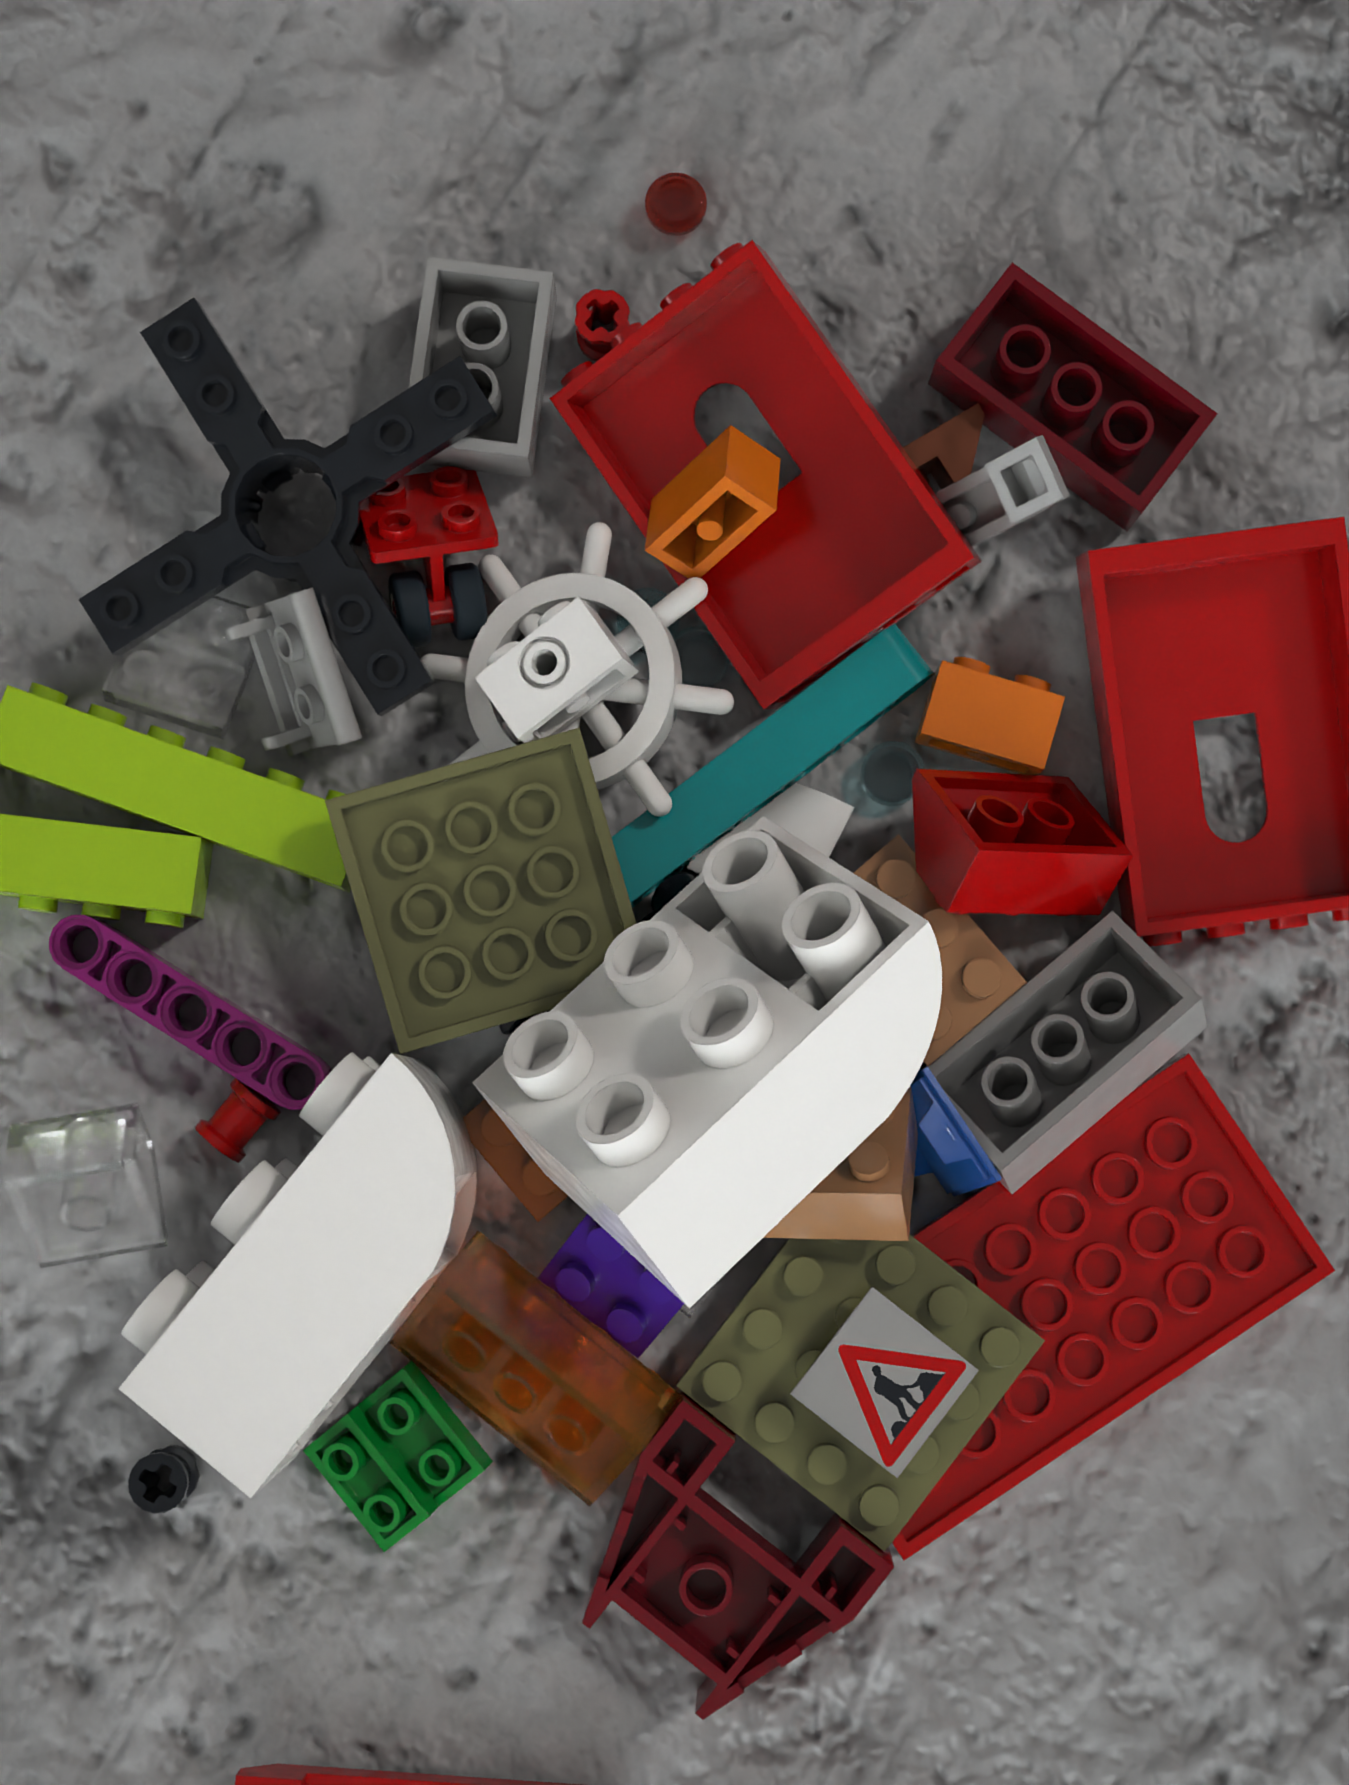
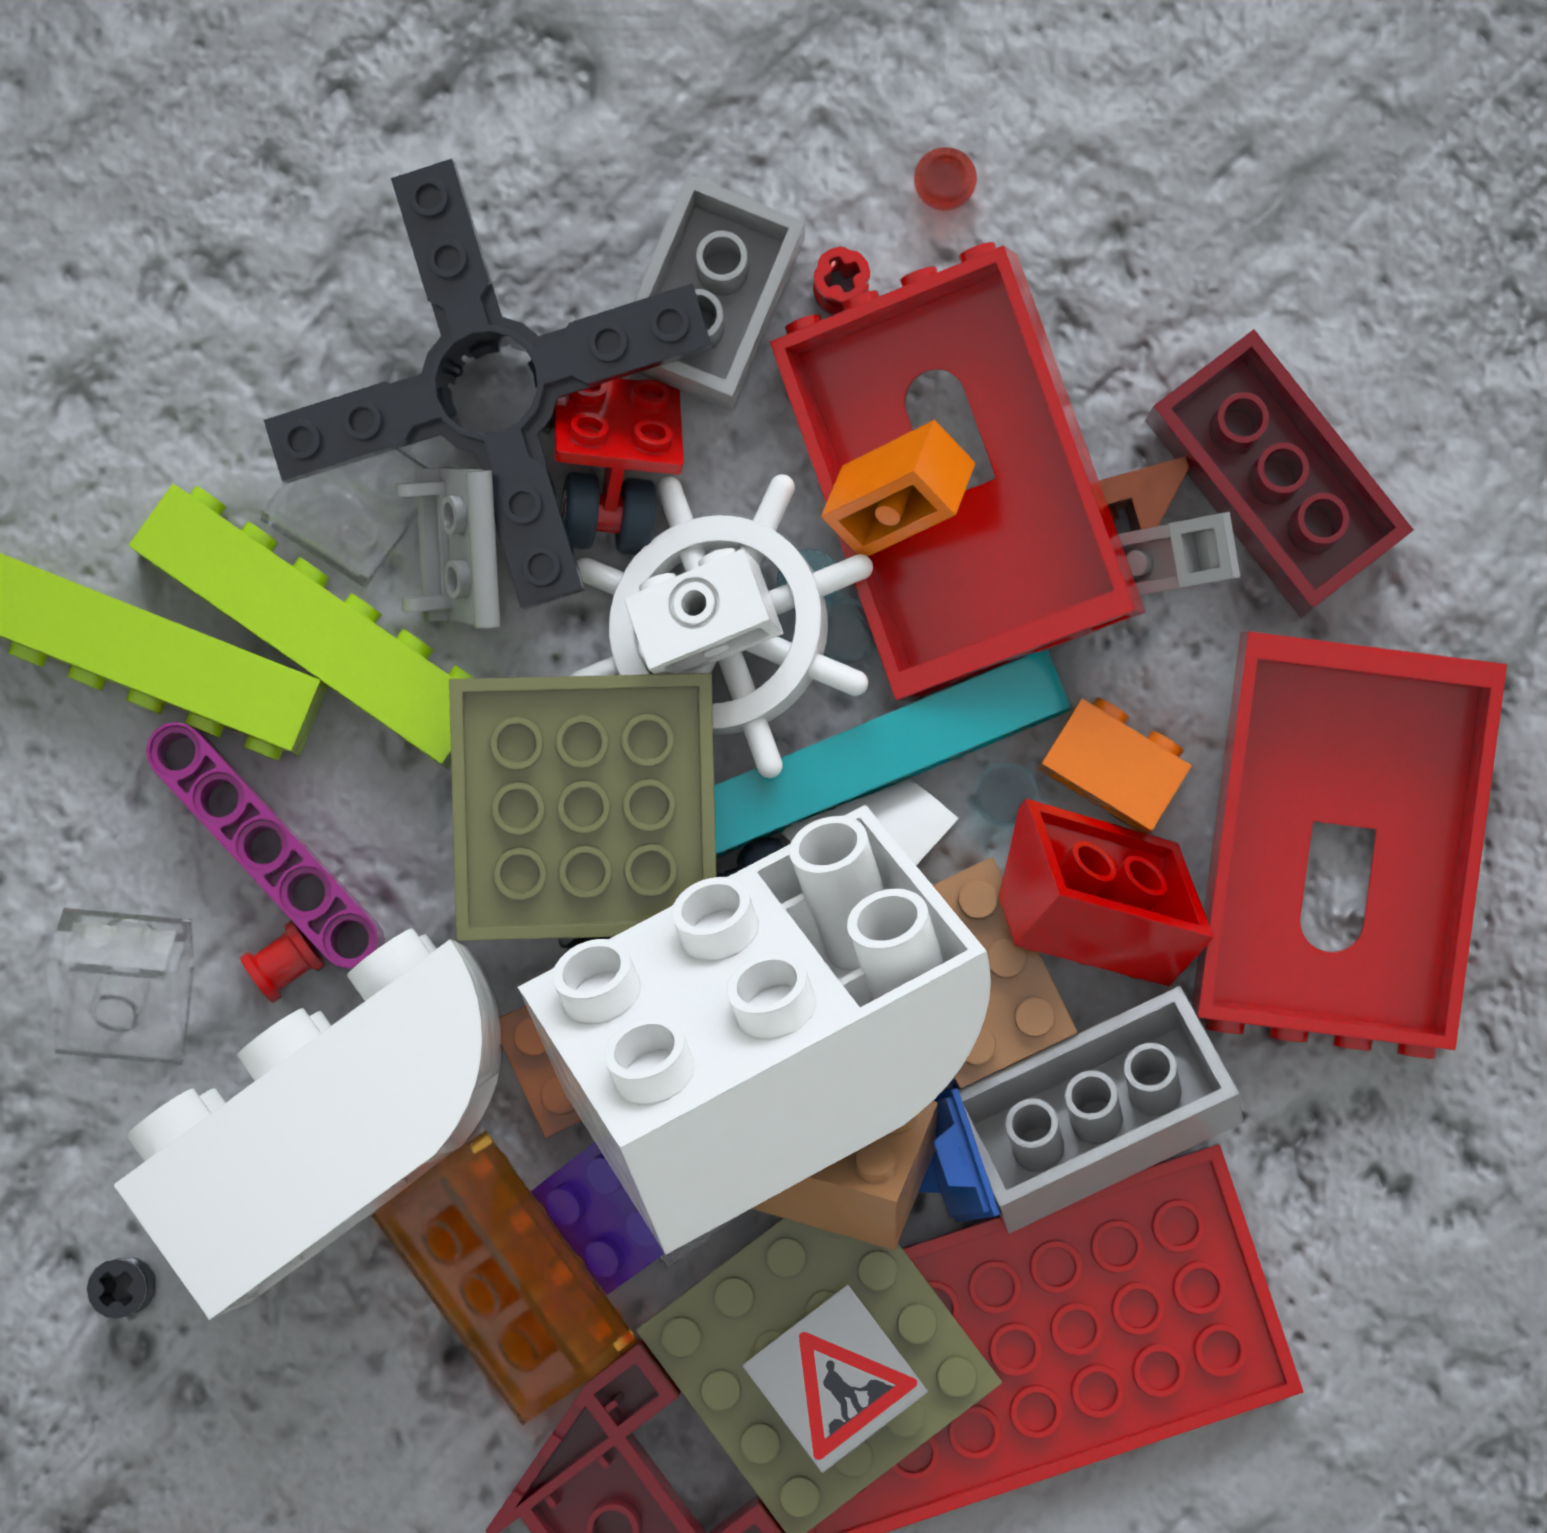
camera: 15 degrees right, 0 degrees up
green slope [303,1360,493,1552] -> none

